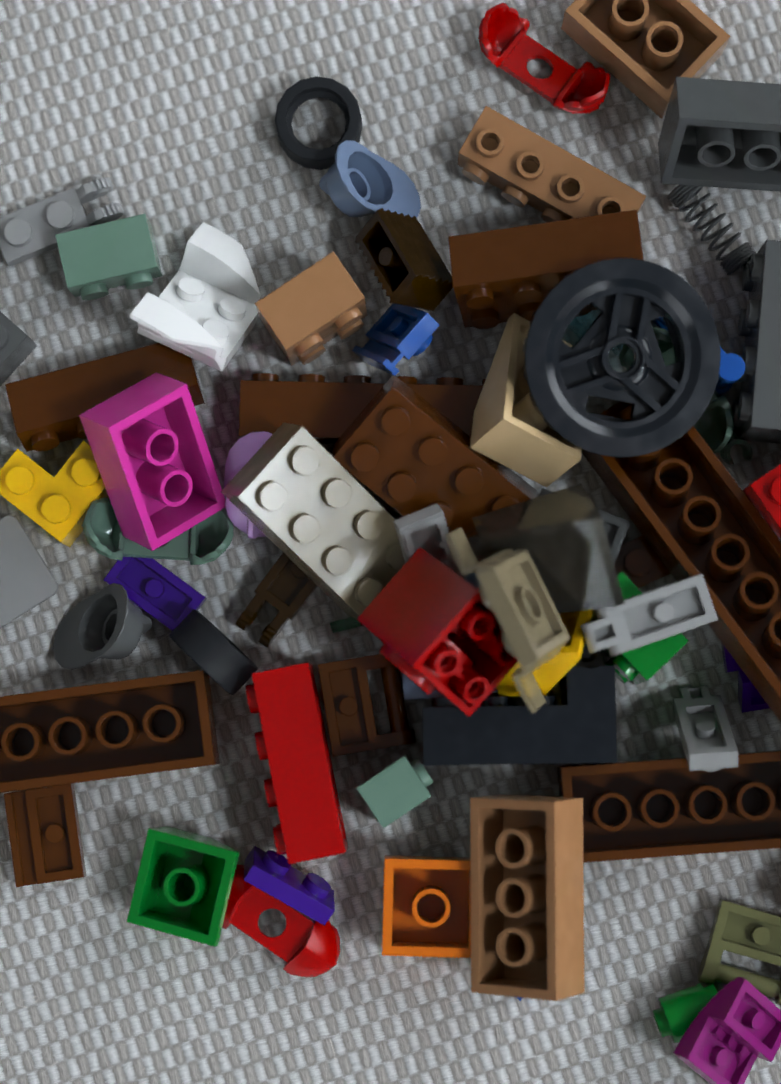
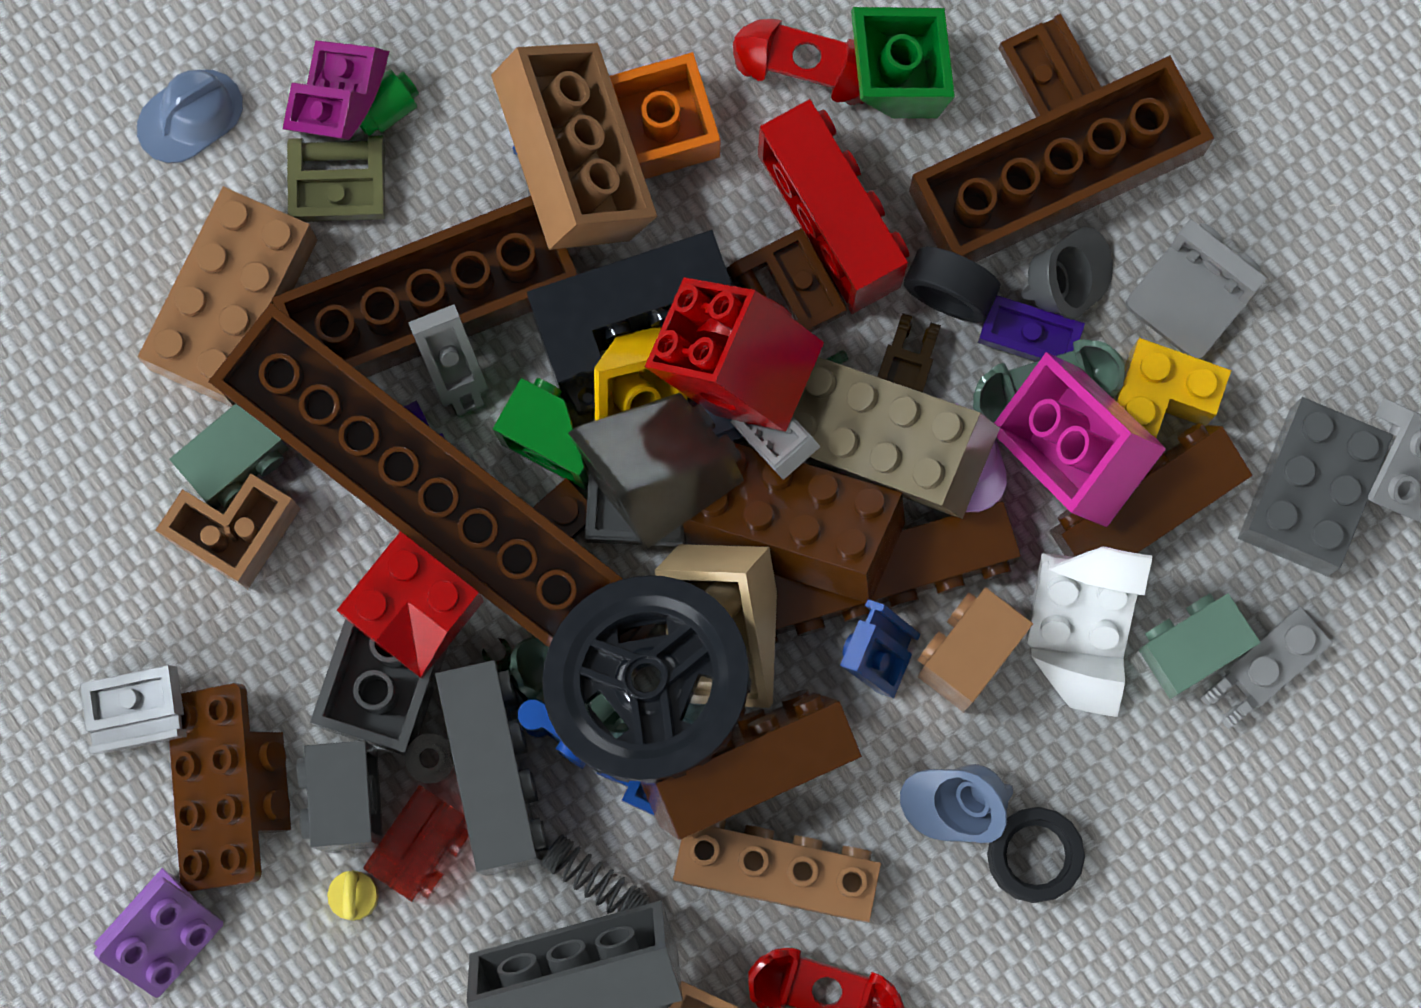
camera: 155 degrees right, 5 degrees down
dark purple plate [243,845,335,926] -> none
dark brown brick [355,208,453,311] -> none
sand green brick [356,755,434,829] -> none
dark tan piece [445,528,570,713] -> none
light grey hinge [580,574,718,656] -> none

